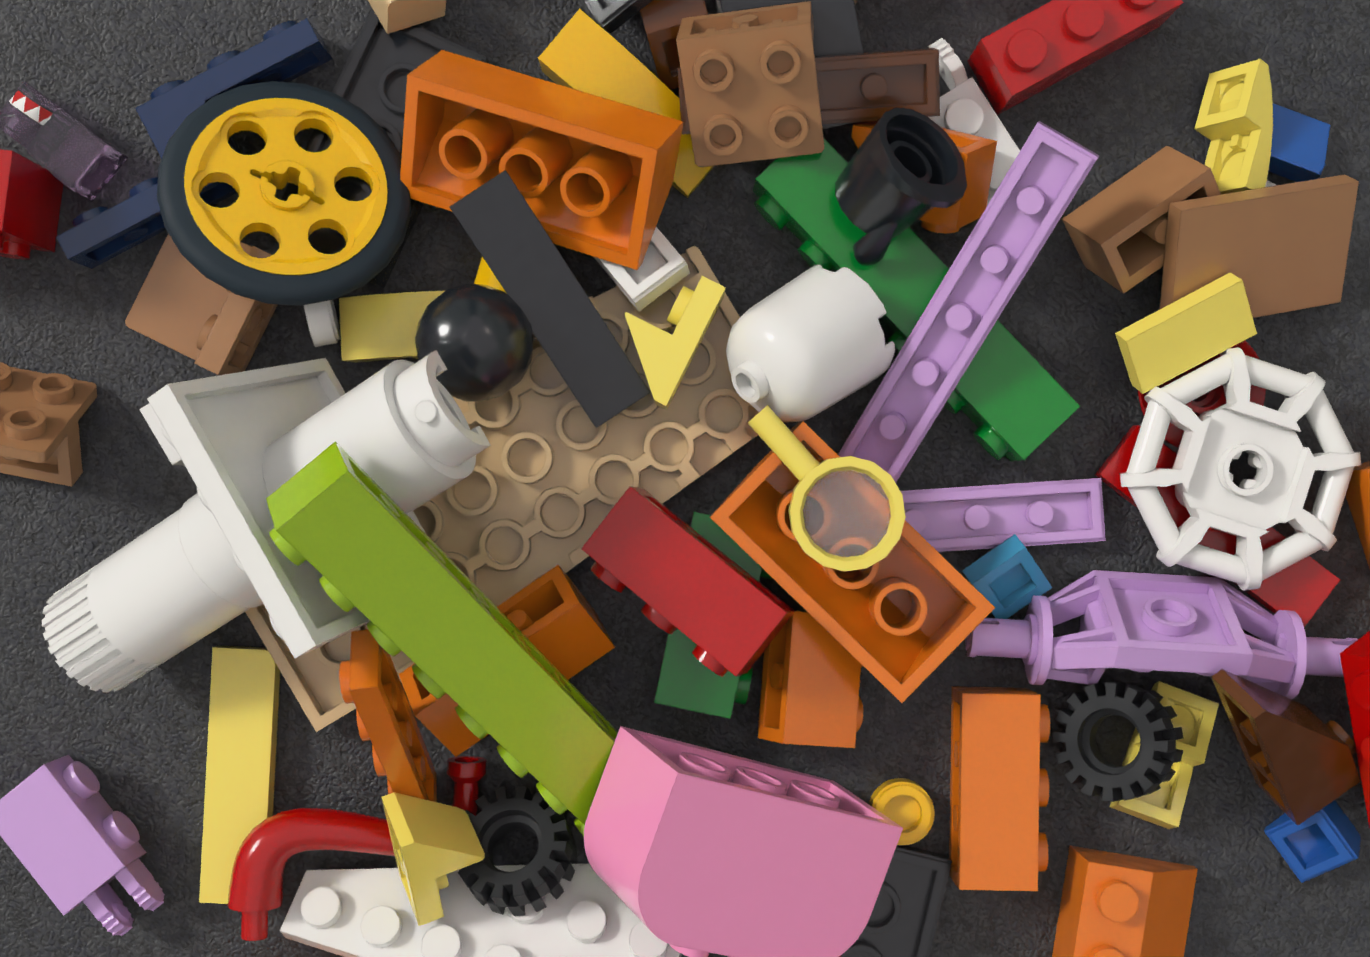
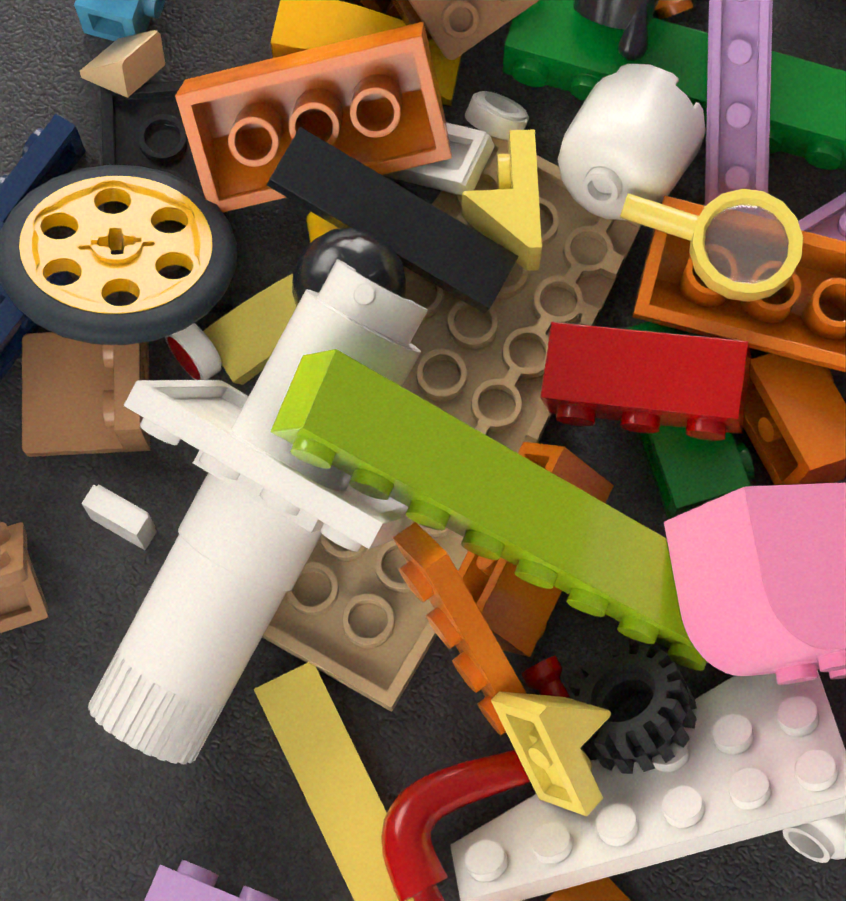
camera: 30 degrees left, 15 degrees down
none -> white tile [465,91,529,141]

